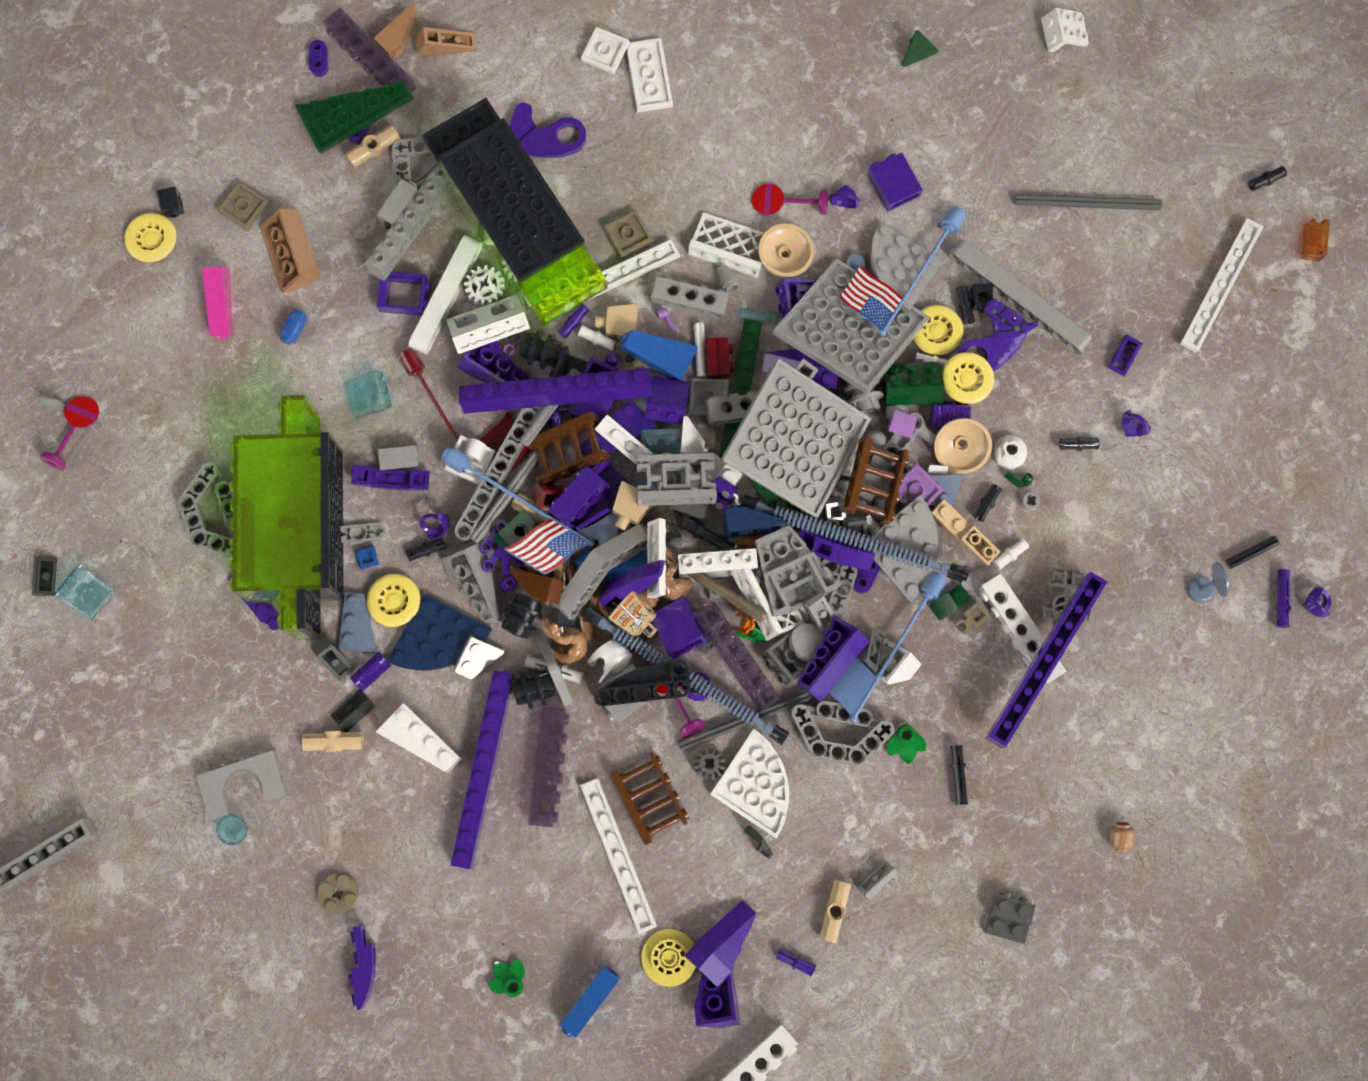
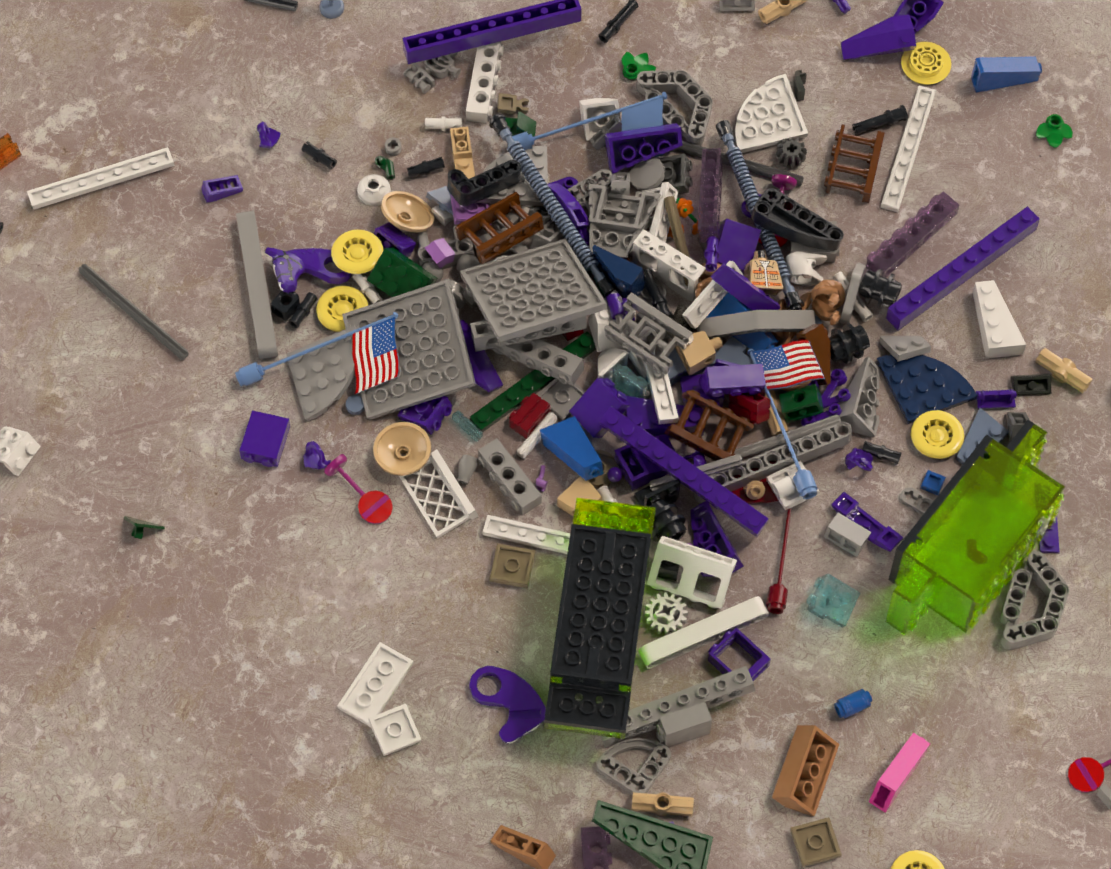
camera: 140 degrees left, 15 degrees down
none -> black beam [447,160,521,206]
none -> dark purple pin [704,236,719,272]
none -> tan plate [743,480,765,500]
none -> black pin [852,105,908,135]

